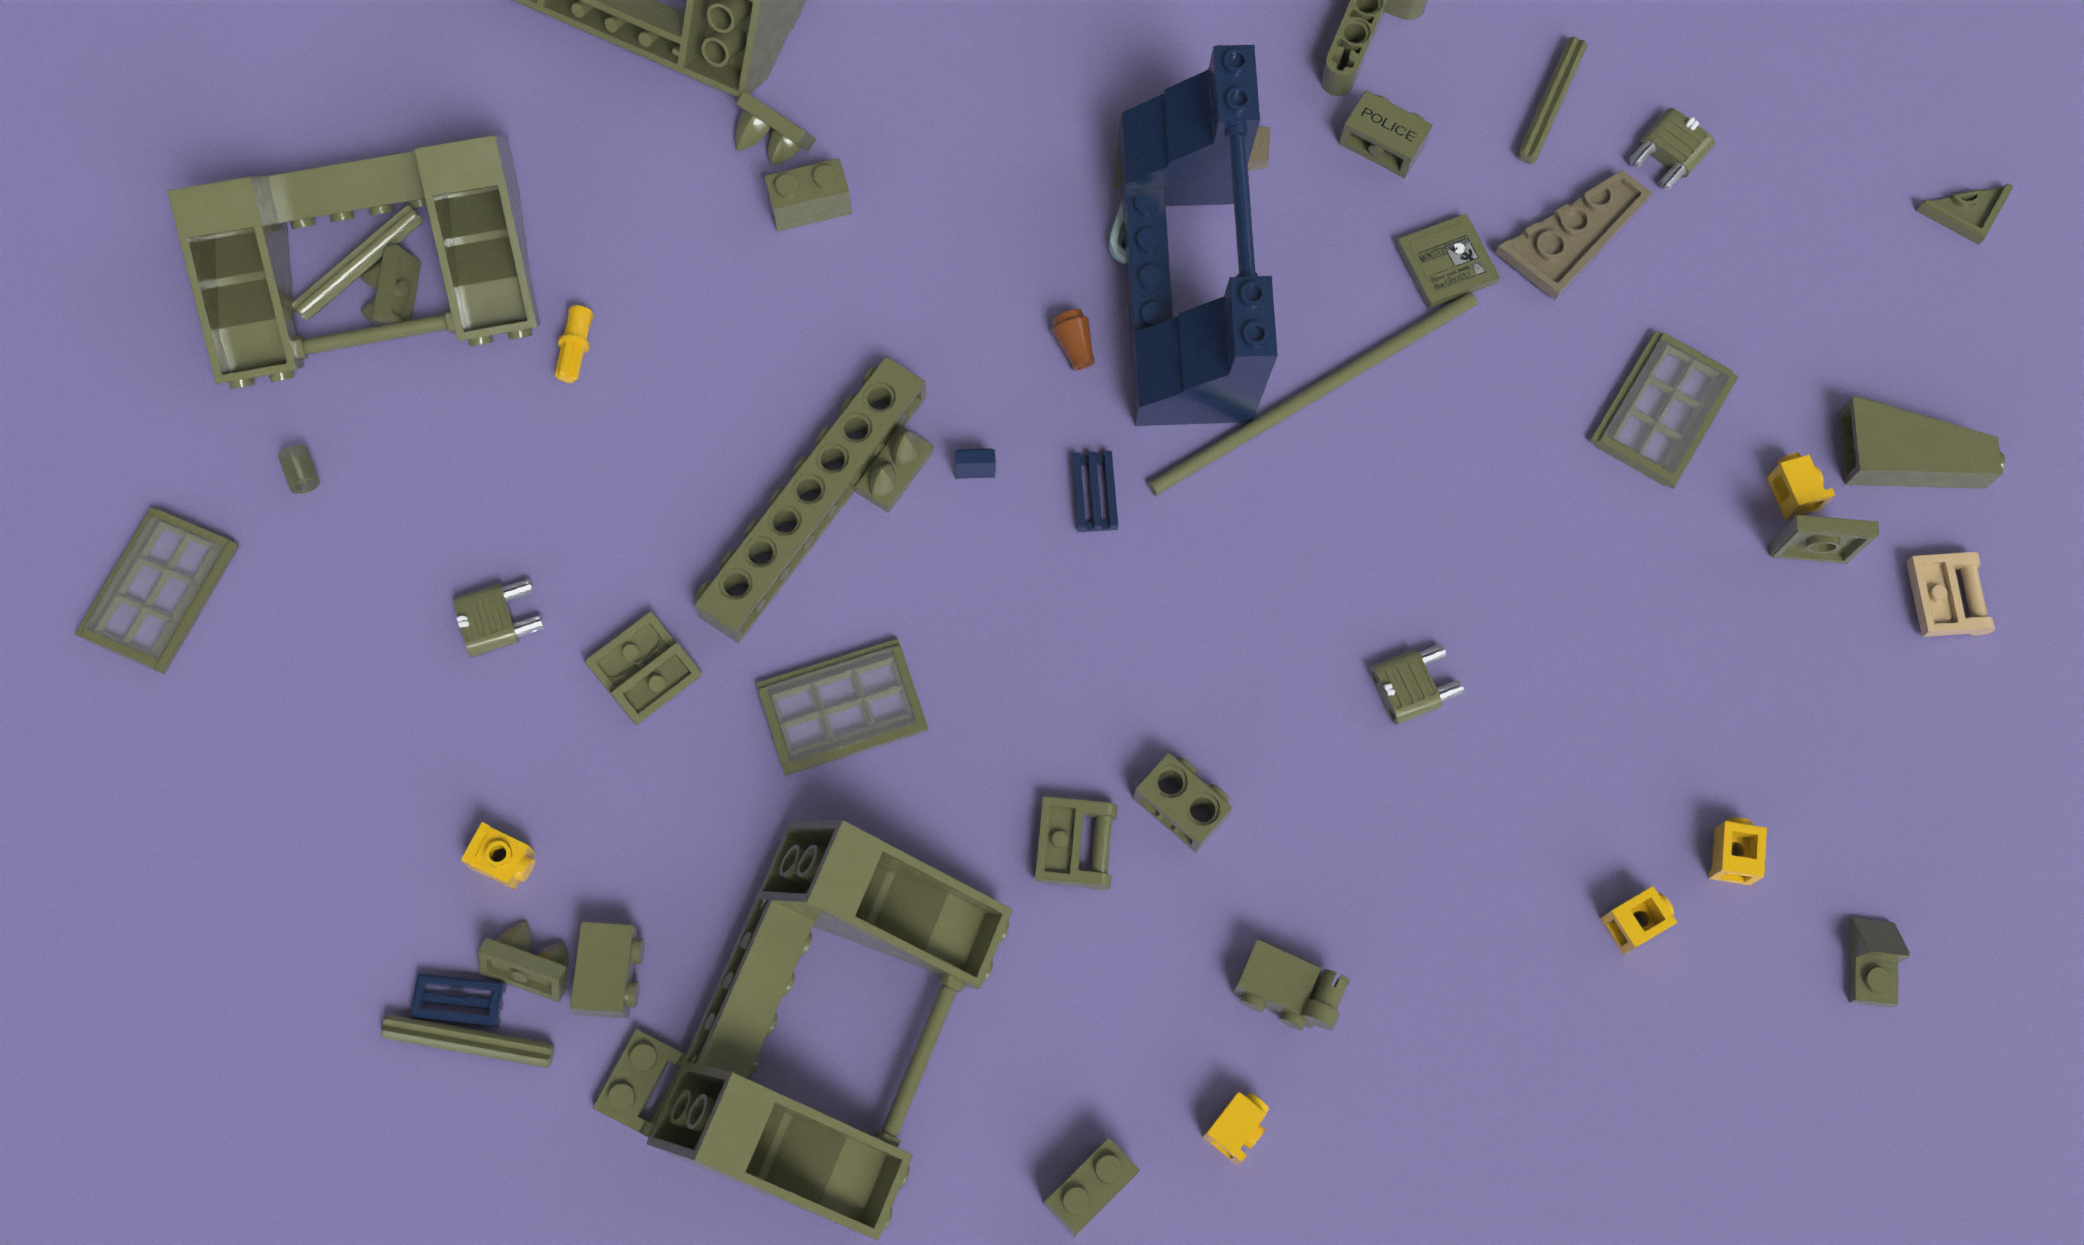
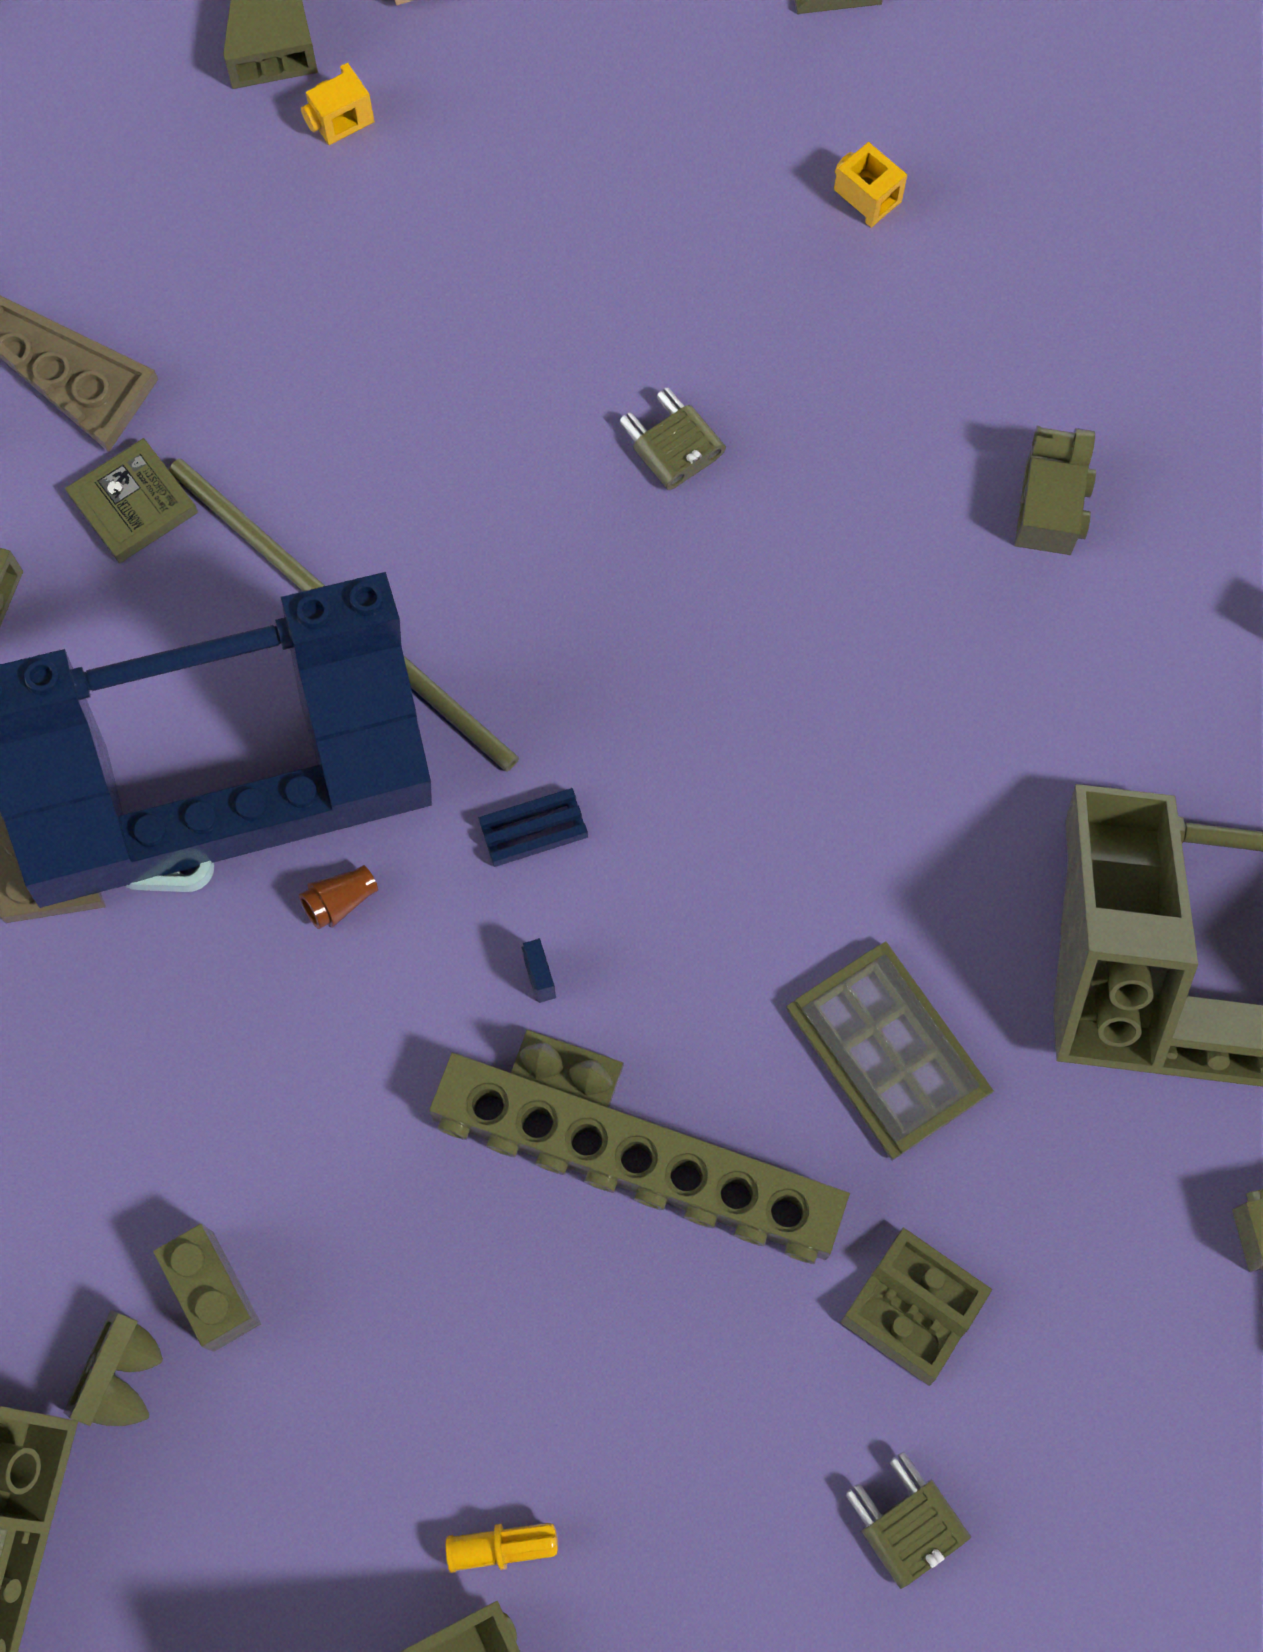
camera: 100 degrees left, 0 degrees up
yellow brick [461,822,535,890] -> none
olive plate [1035,796,1118,890] -> none
olive brick [1133,752,1233,853] -> none
yellow brick [1203,1092,1270,1165] -> none
clear piece [1590,331,1739,489] -> none
yellow brick [1709,817,1767,885] -> none
olive tile [1769,515,1879,564] -> none

